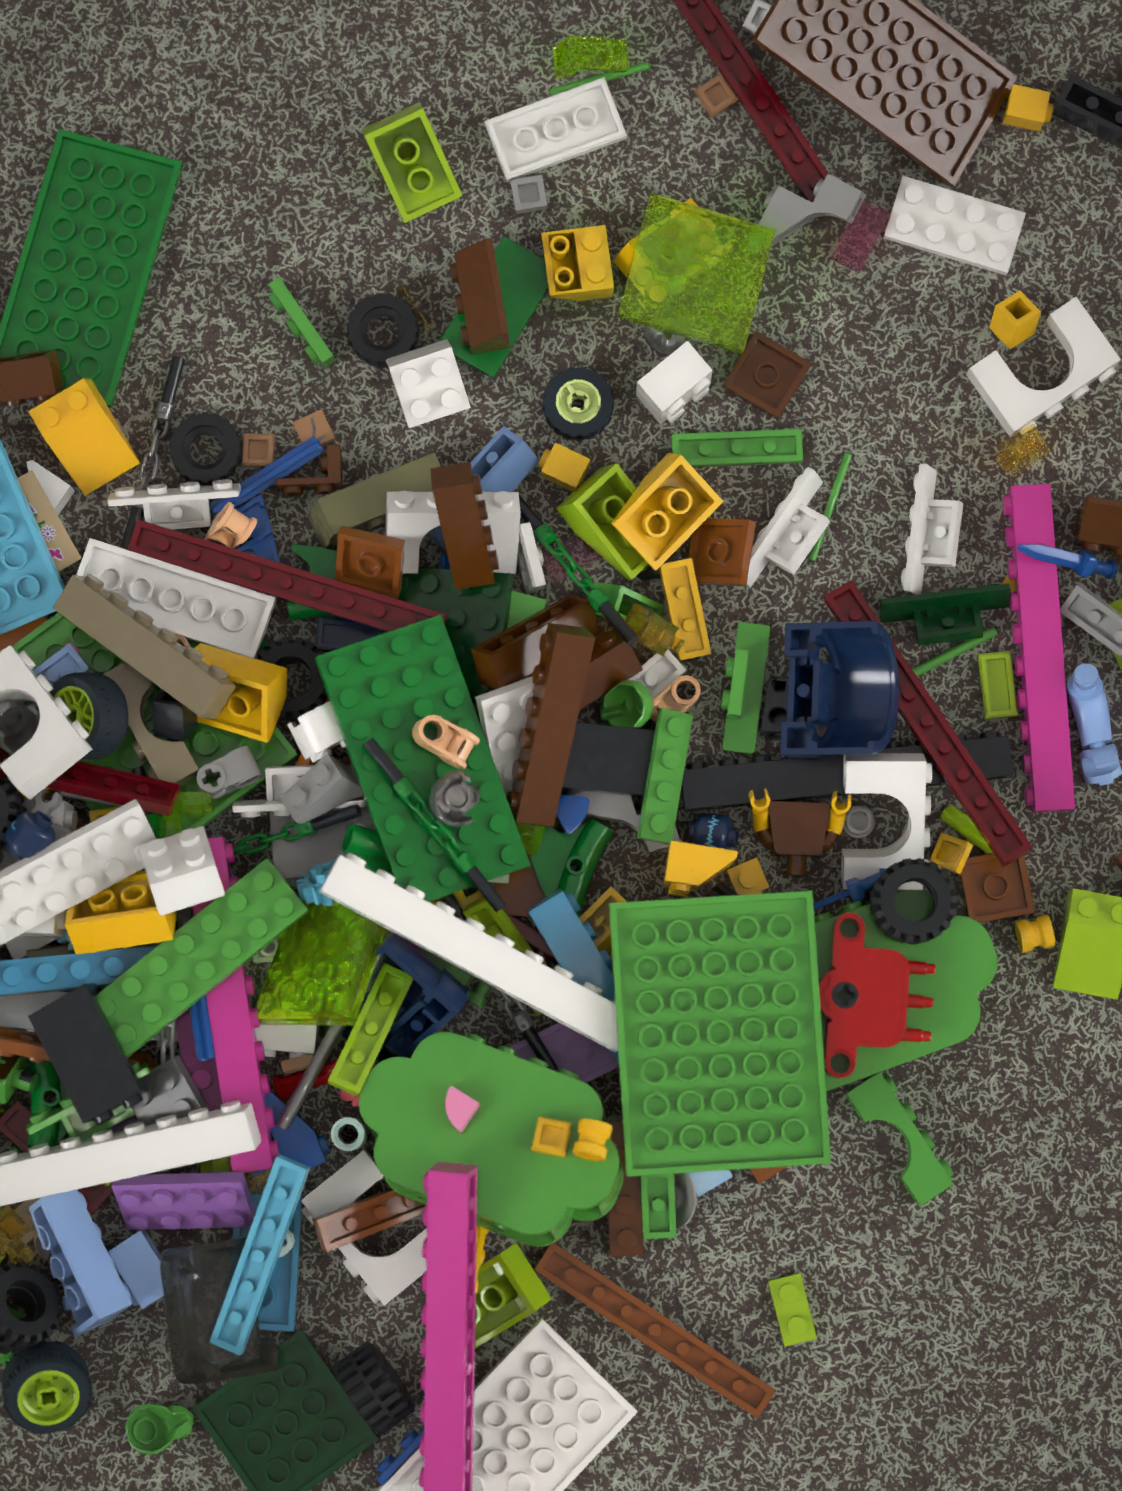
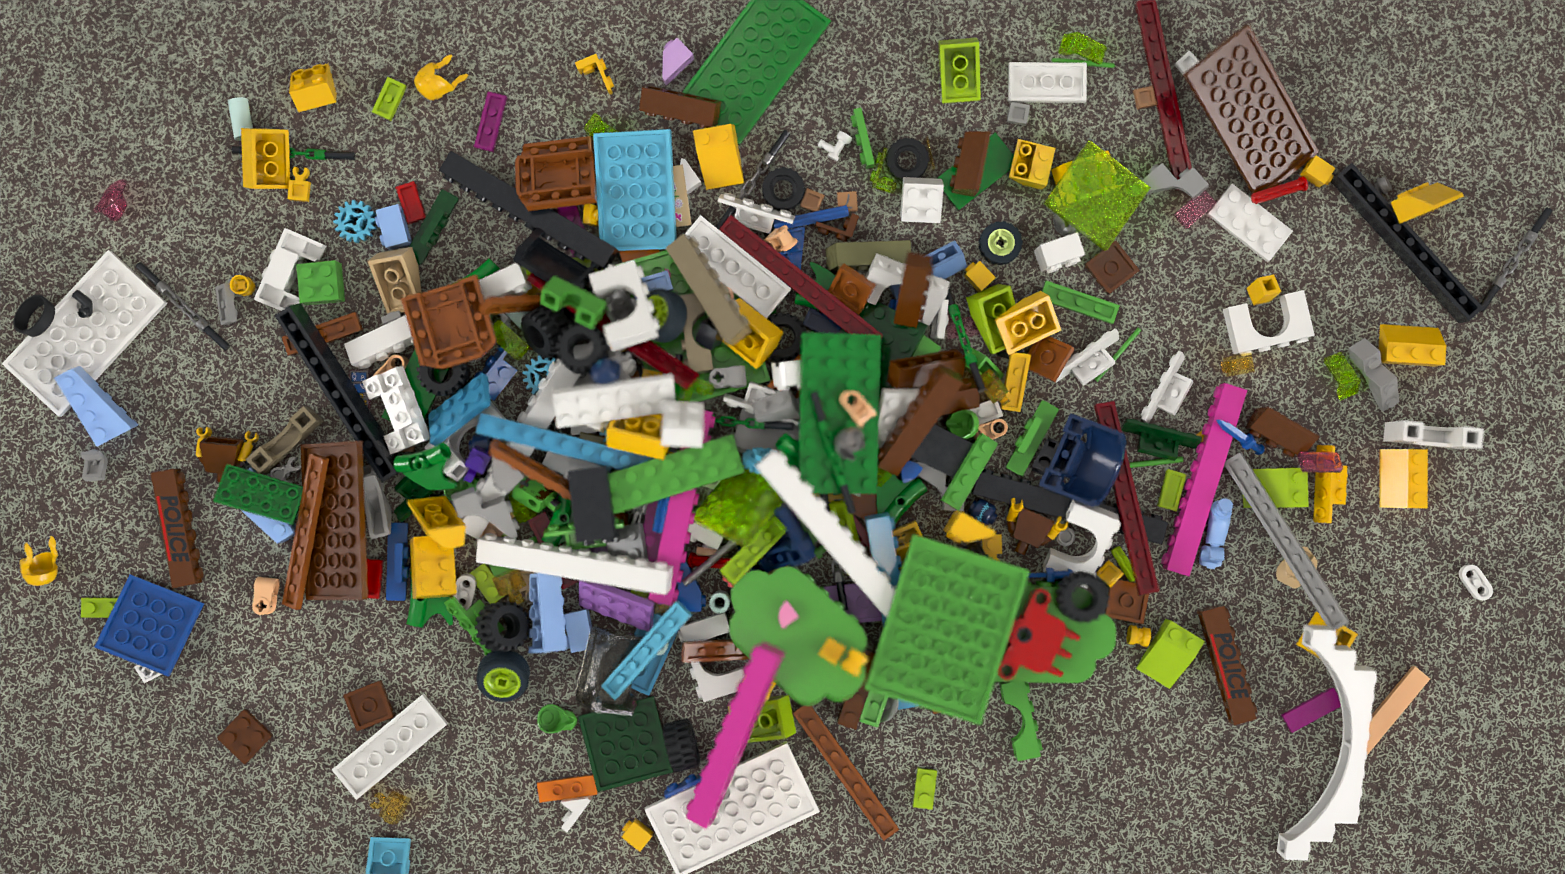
camera: 20 degrees right, 5 degrees up
none -> white piece [818,131,853,161]
none -> clear neon green bracket [870,147,897,194]
none -> red axle [1251,176,1308,204]

